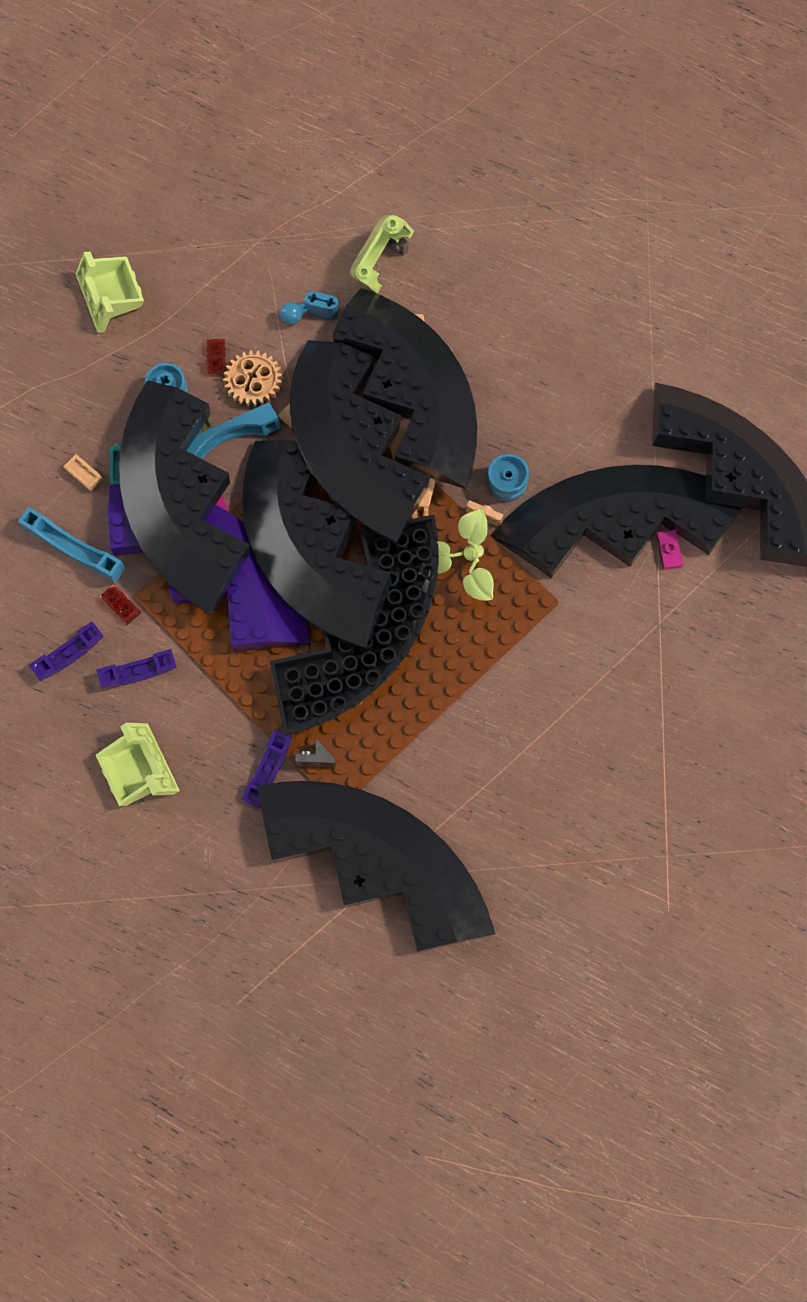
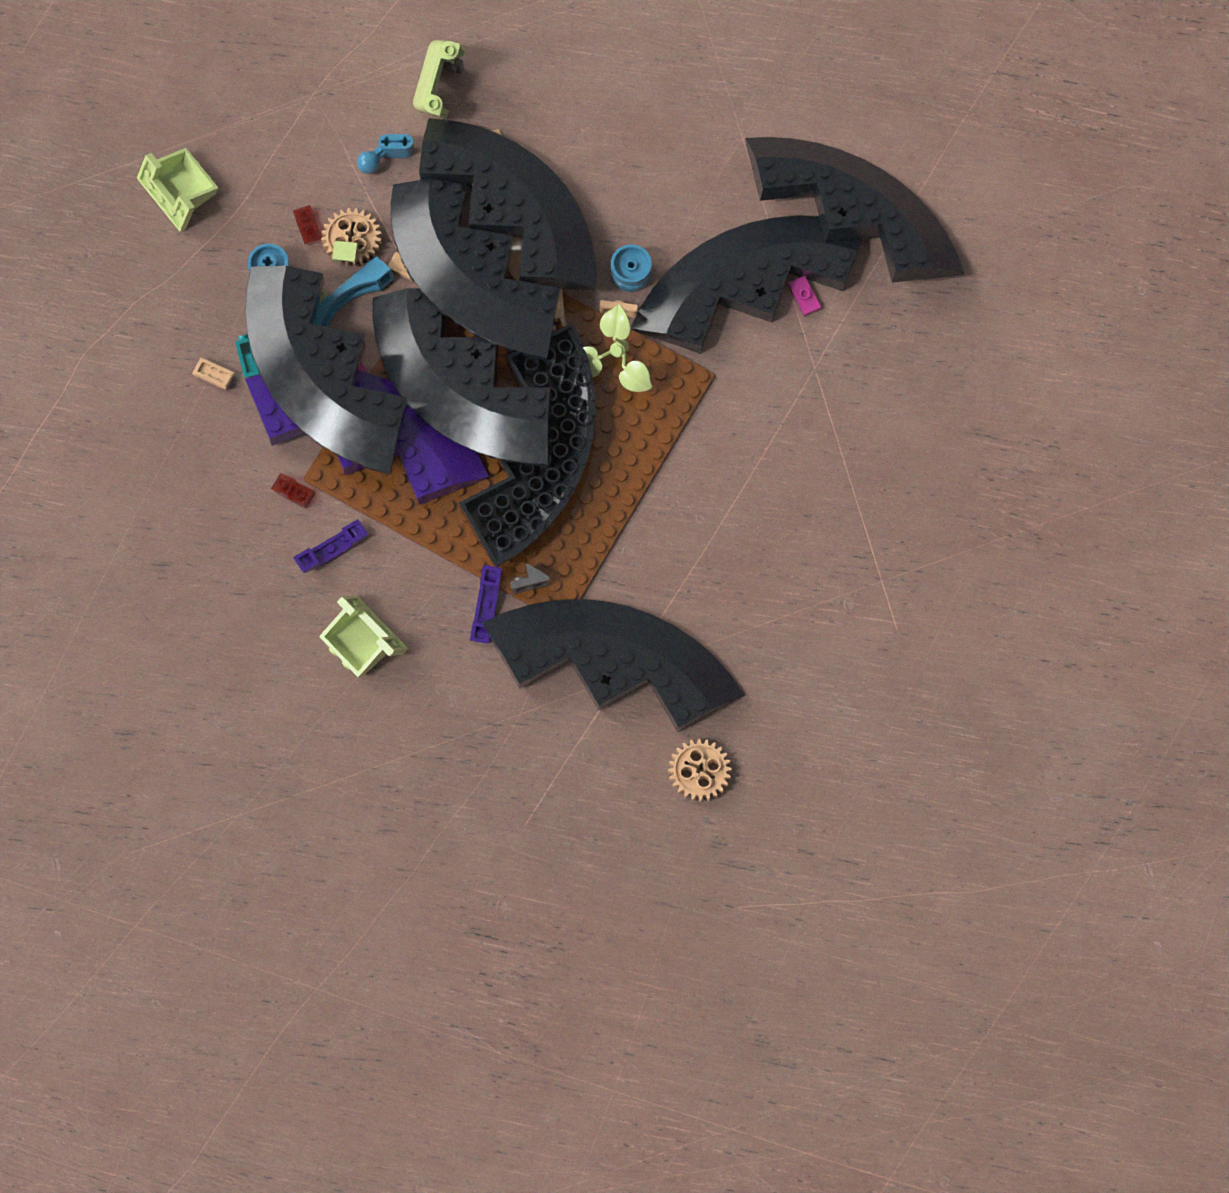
camera: 20 degrees left, 0 degrees up
dark azure arch [18,507,126,584] -> none
dark purple slope [29,621,104,681] -> none
none -> yellowish green panel [332,241,358,263]
none -> light nougat gear [668,739,732,802]

